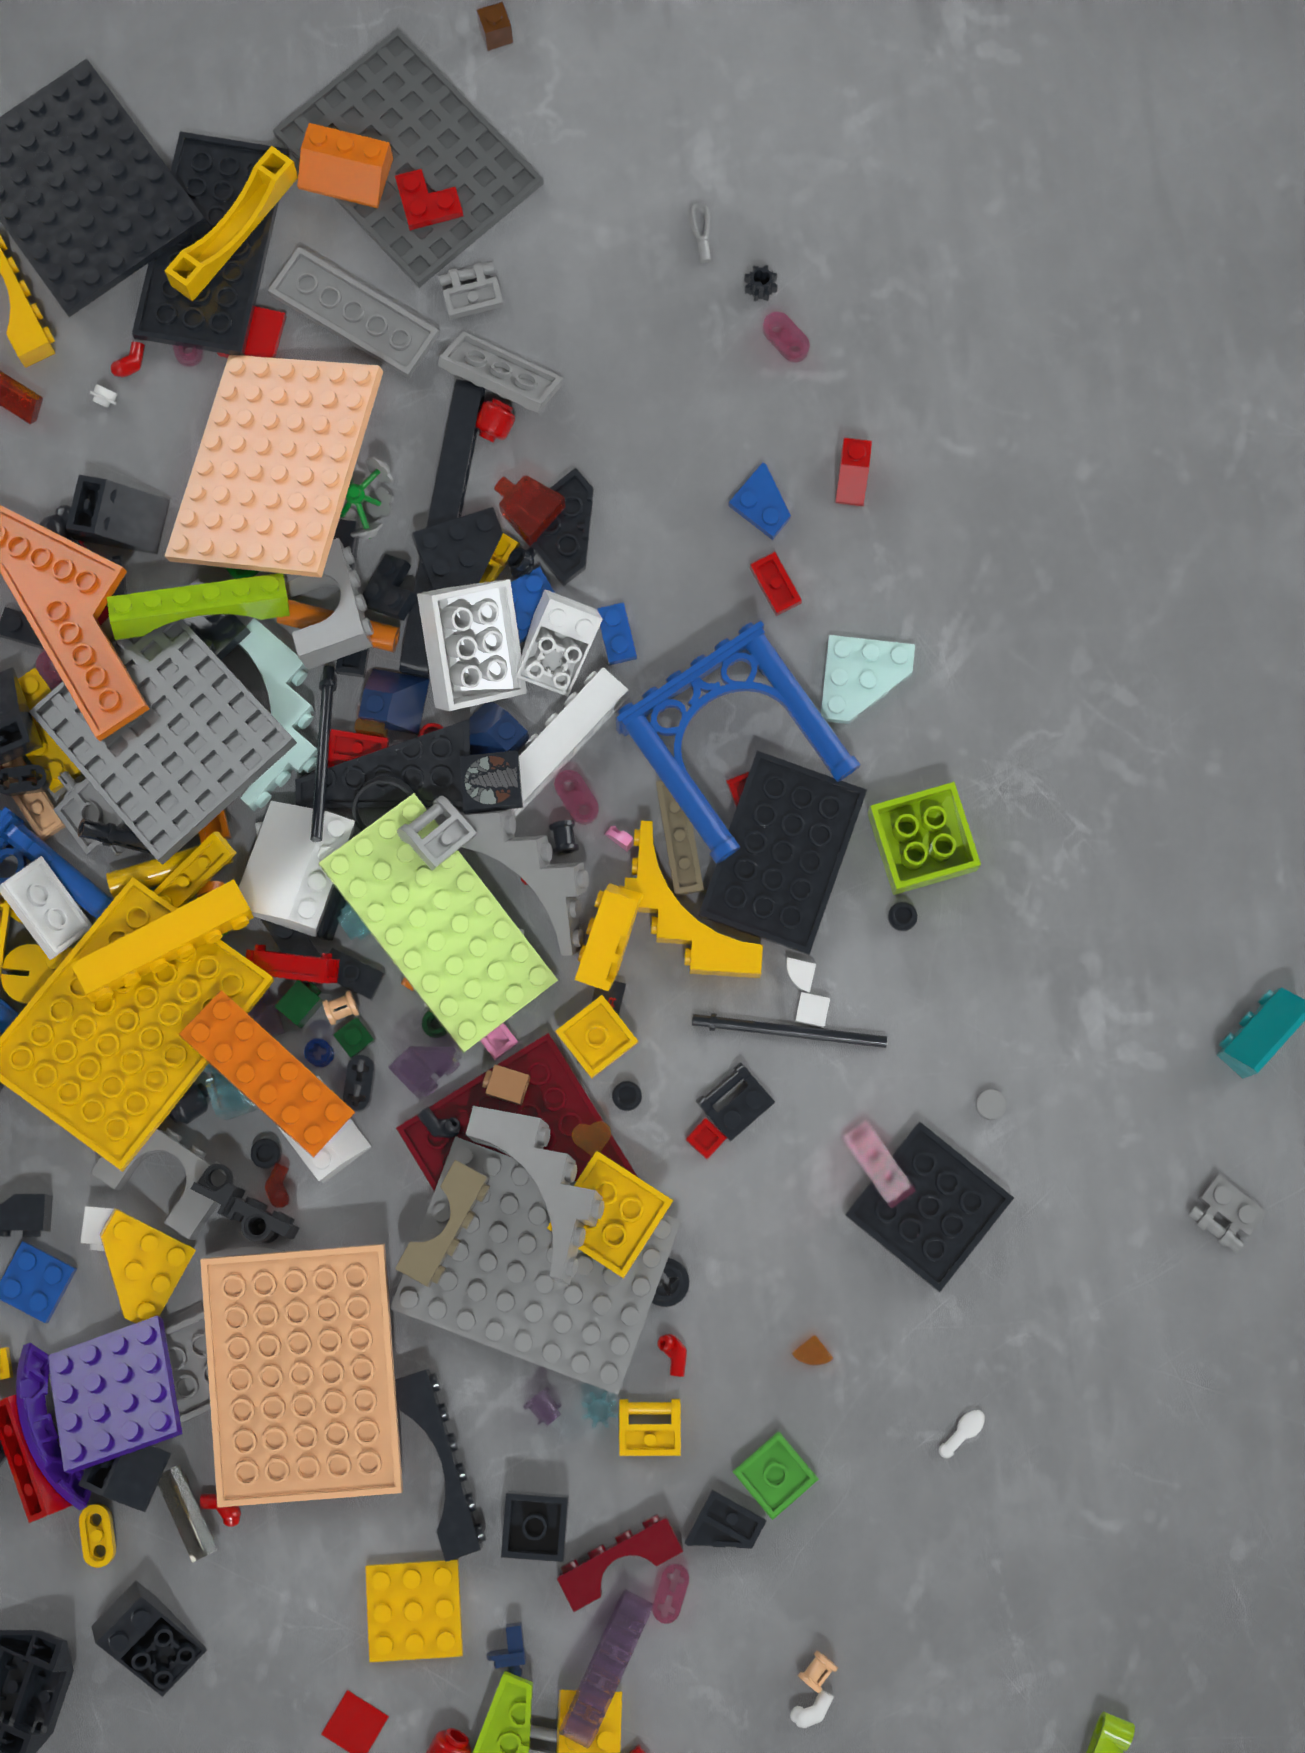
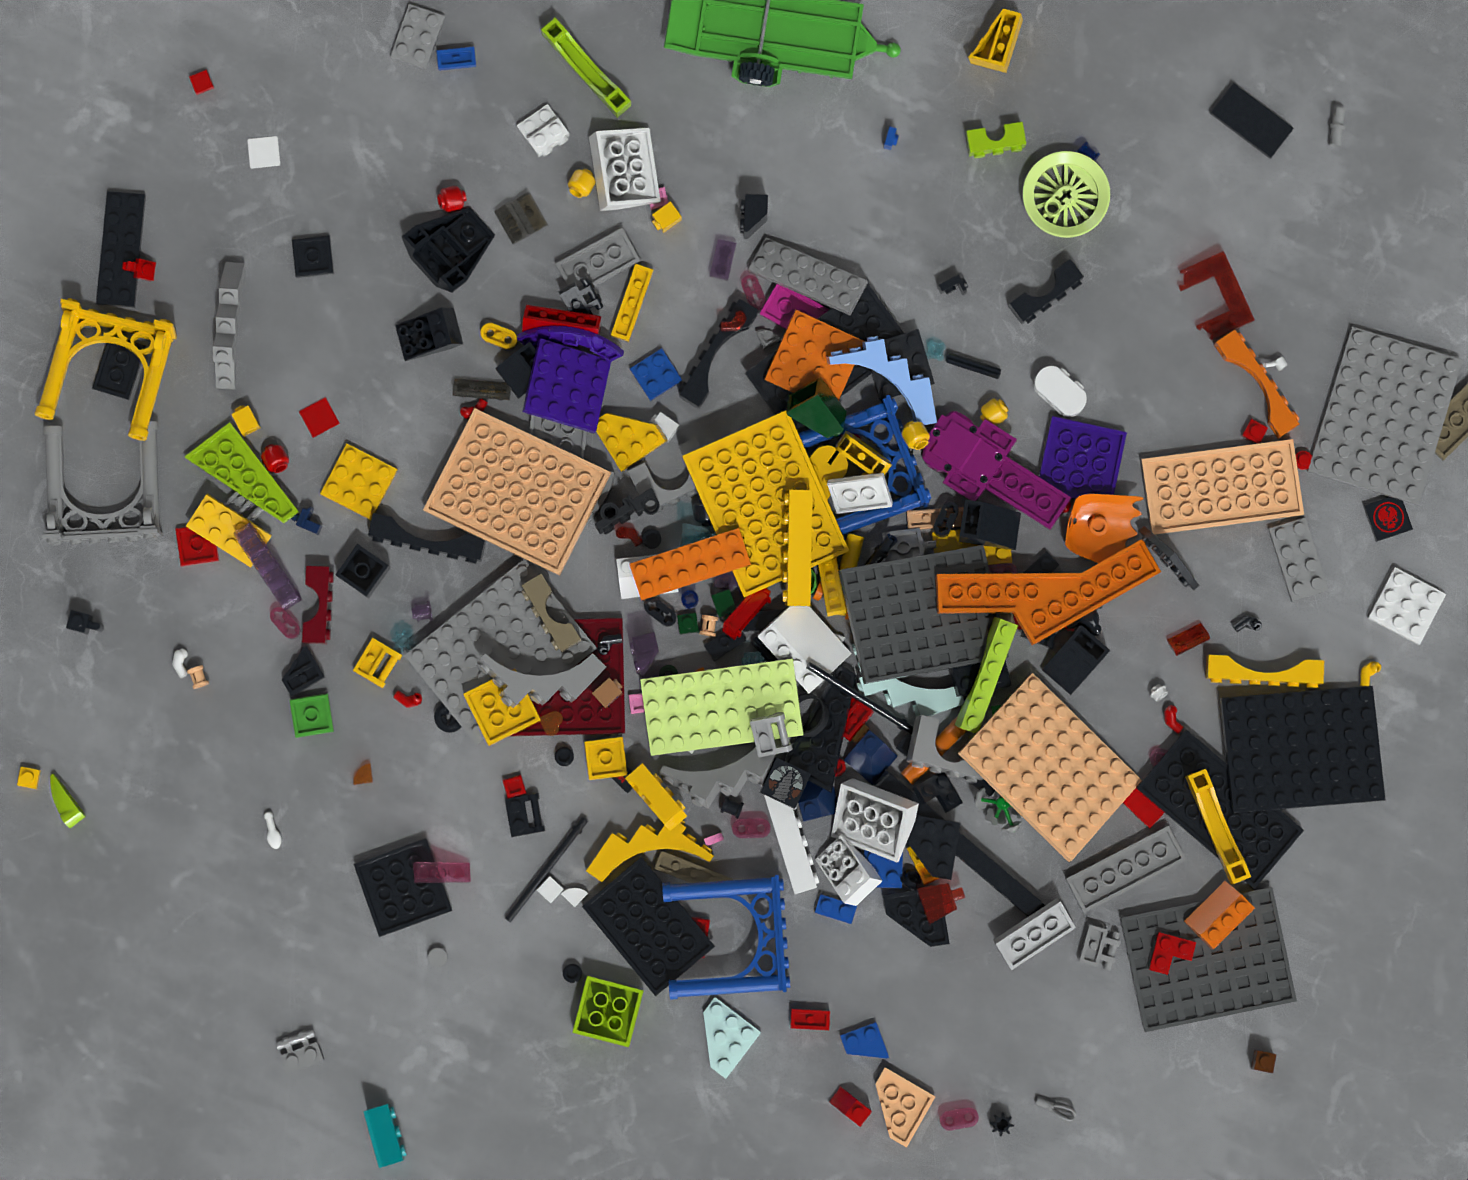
camera: 120 degrees right, 5 degrees up
red head [476,398,516,443] -> none
none -> light nougat plate [875,1067,935,1148]

